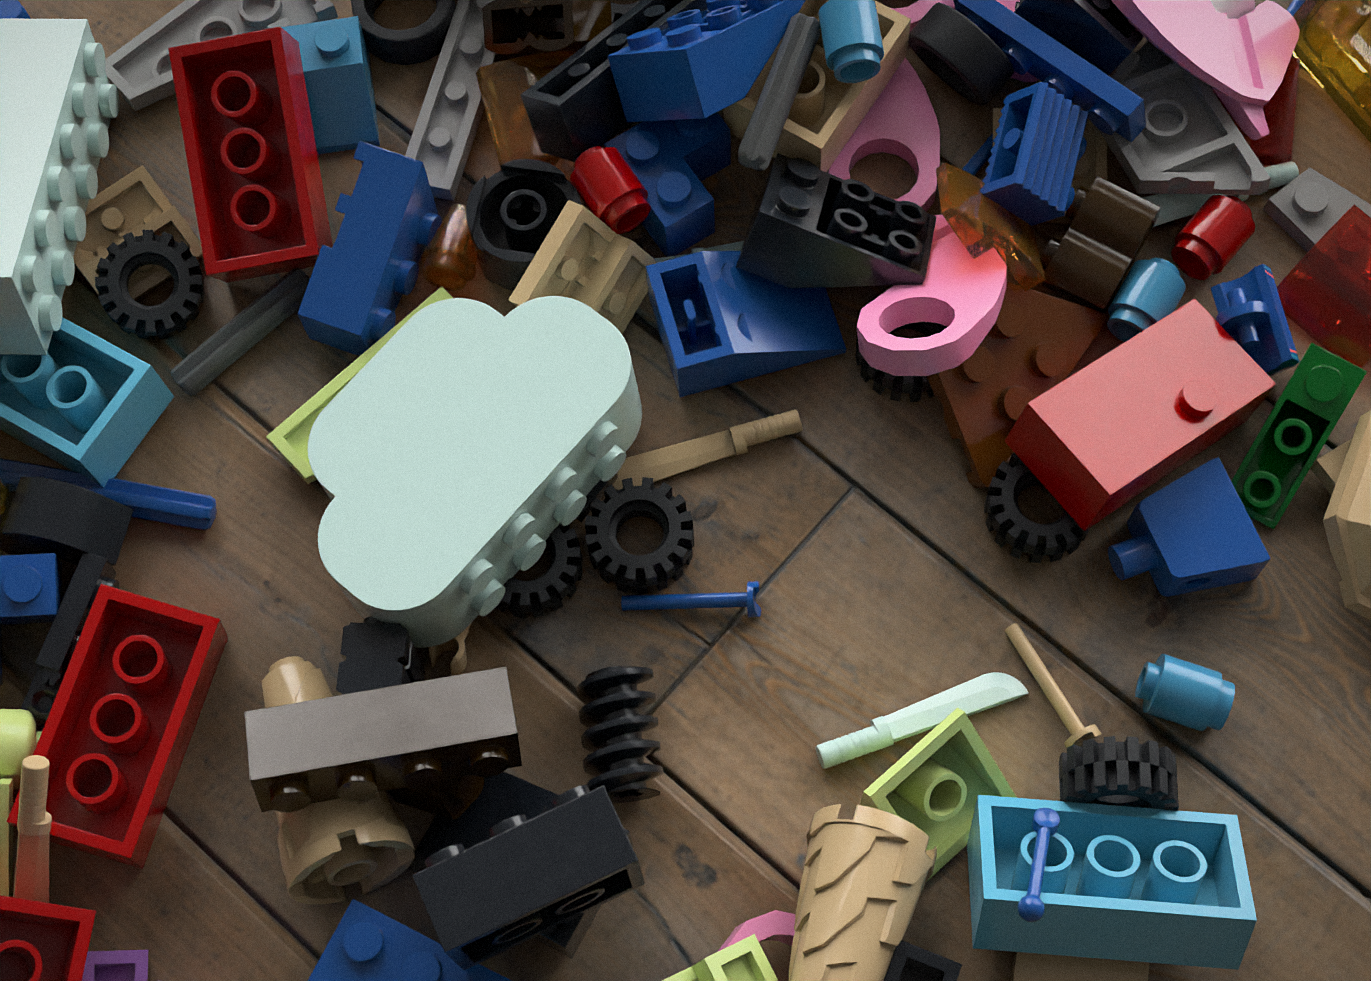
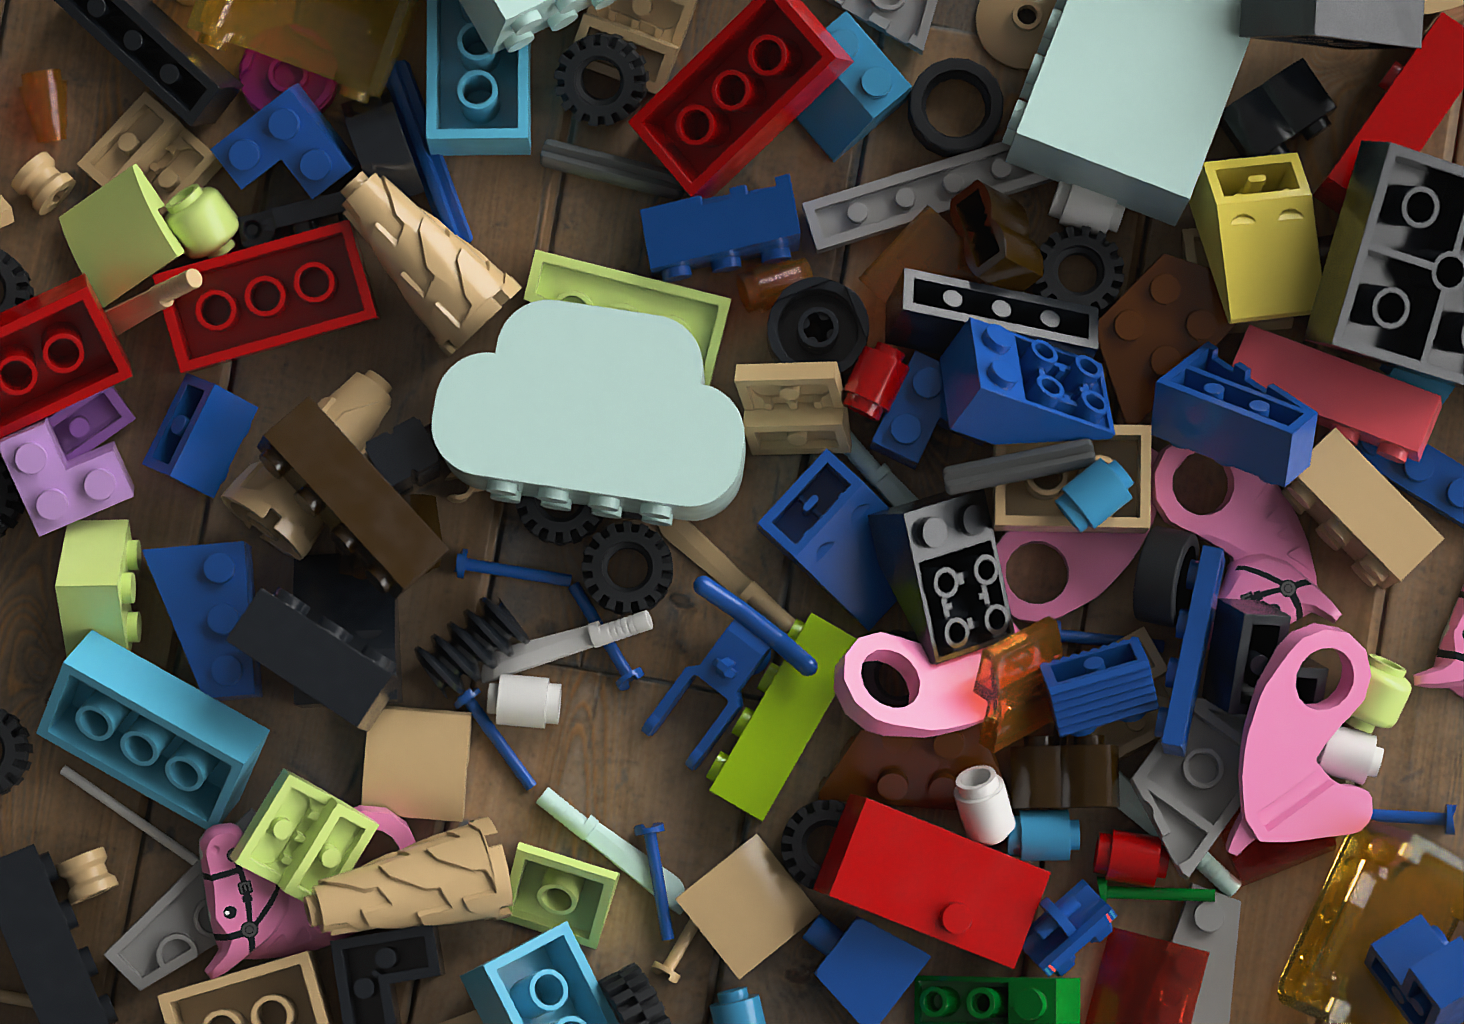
camera: 55 degrees right, 15 degrees up
blue hinge [1017,807,1060,922] -> none
none -> blue brick [142,373,258,498]
none -> tan cone [340,171,522,357]
none -> tan slope [361,705,472,822]
none -> blue piece [454,548,572,587]
none -> blue piece [454,687,537,791]
none -> white piece [481,610,653,683]
none -> white brick [487,674,562,729]
none -> blue piece [634,822,674,941]
none -> blue piece [641,576,818,771]
none -> tan slope [675,833,821,980]
none -> lime brick [706,613,857,822]
none -> white brick [954,765,1015,845]
none -> green piece [1097,876,1215,903]

